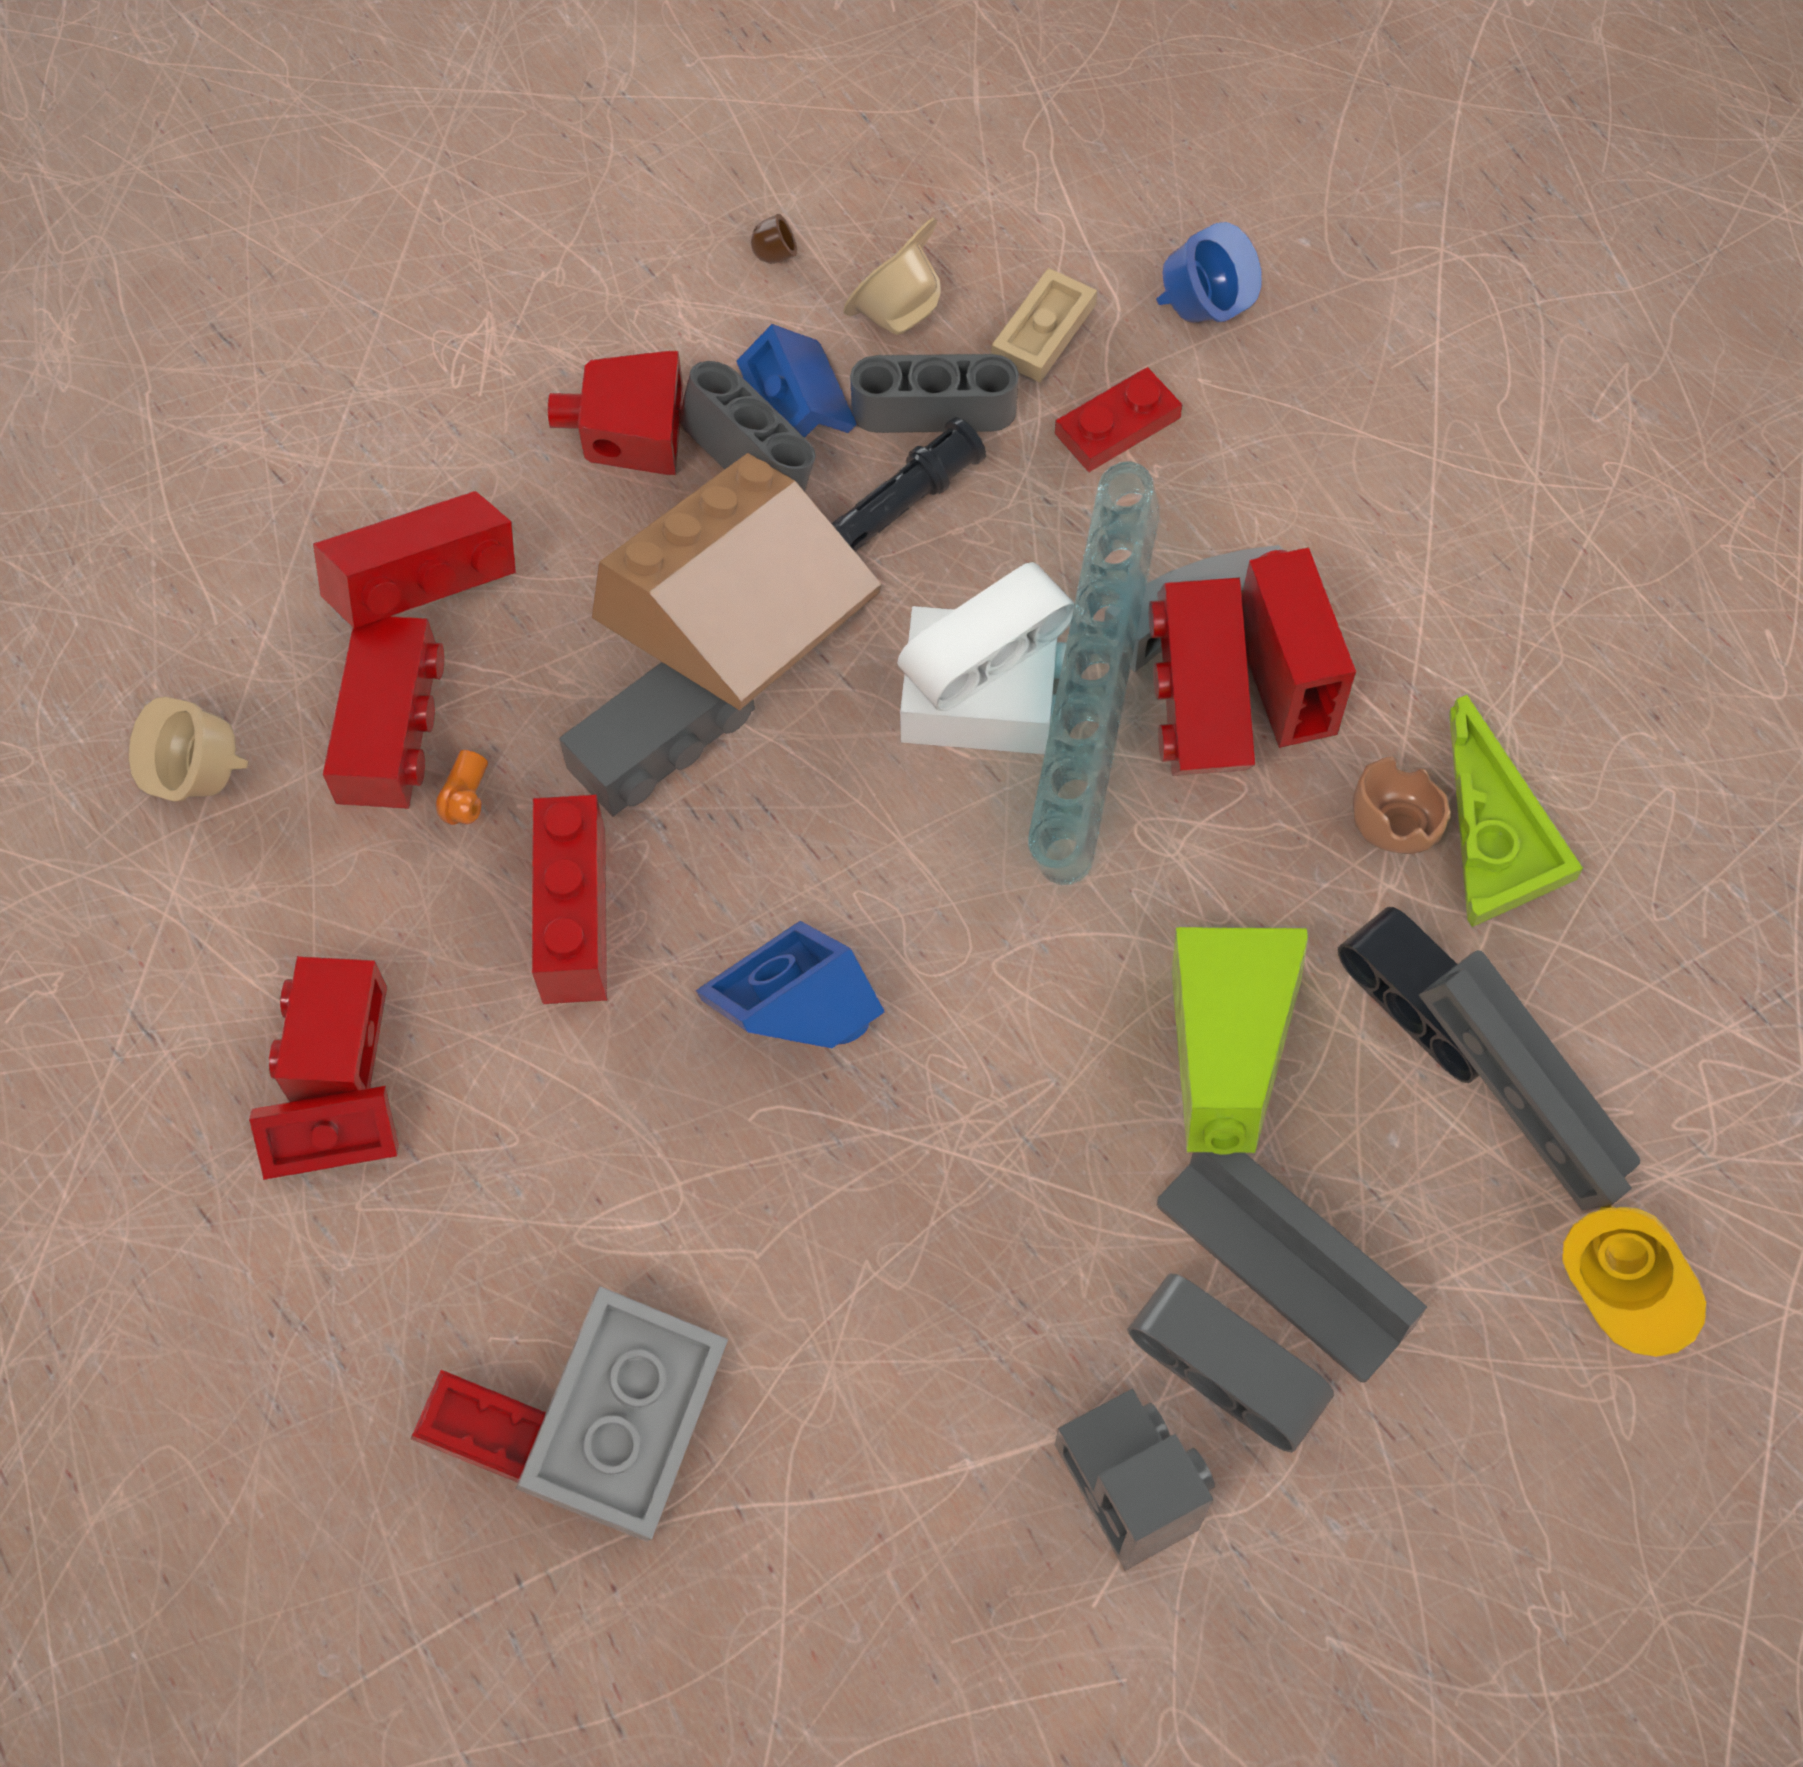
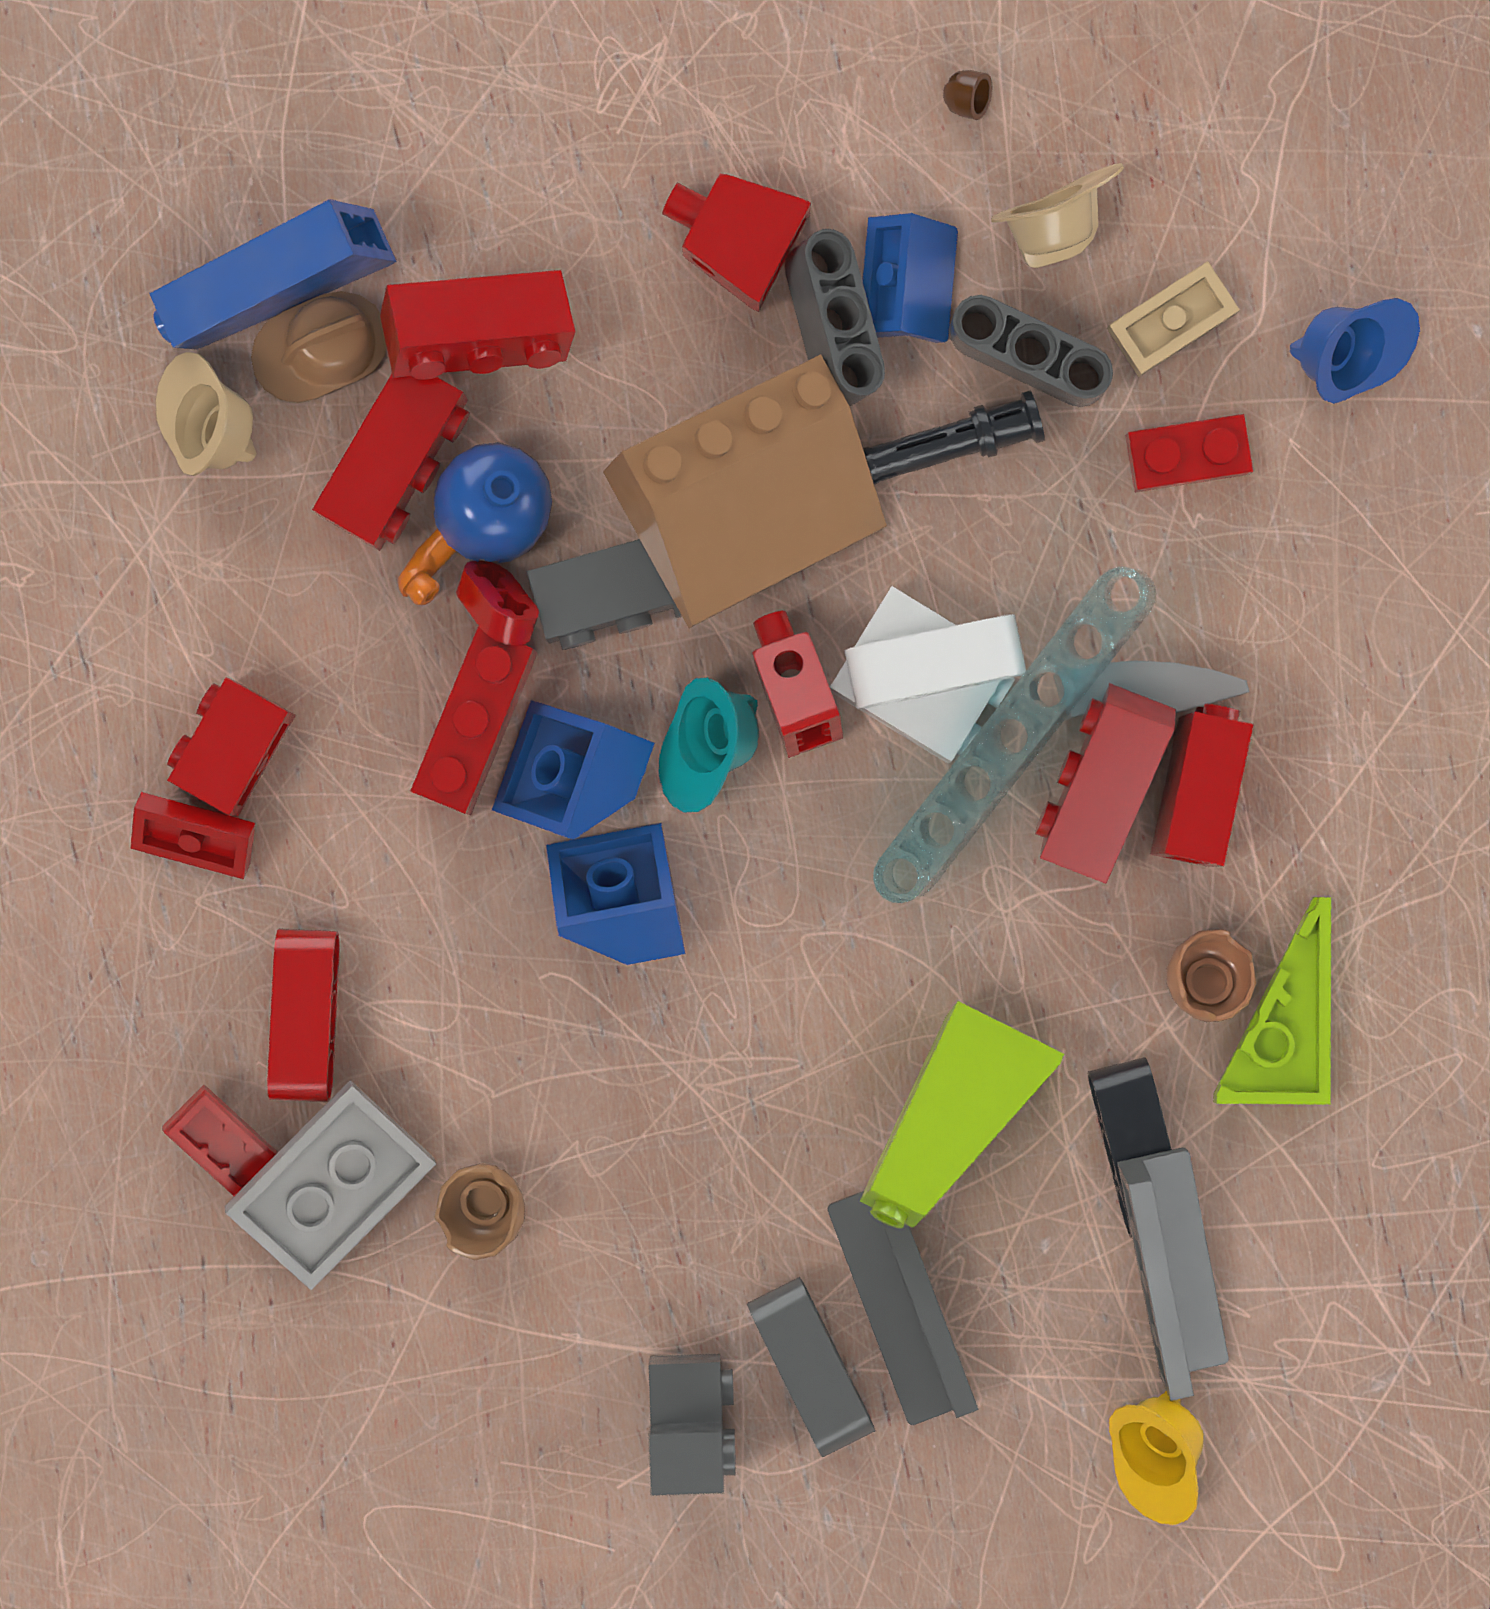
camera: 25 degrees right, 25 degrees up
none -> blue slope [149,199,397,350]
none -> medium nougat piece [251,291,387,403]
none -> red beam [267,928,340,1102]
none -> blue cylinder [434,442,552,563]
none -> medium nougat hair [434,1163,525,1261]
none -> red beam [456,560,539,646]
none -> blue slope [492,700,655,840]
none -> teal piece [659,677,759,813]
none -> torso [752,610,843,758]

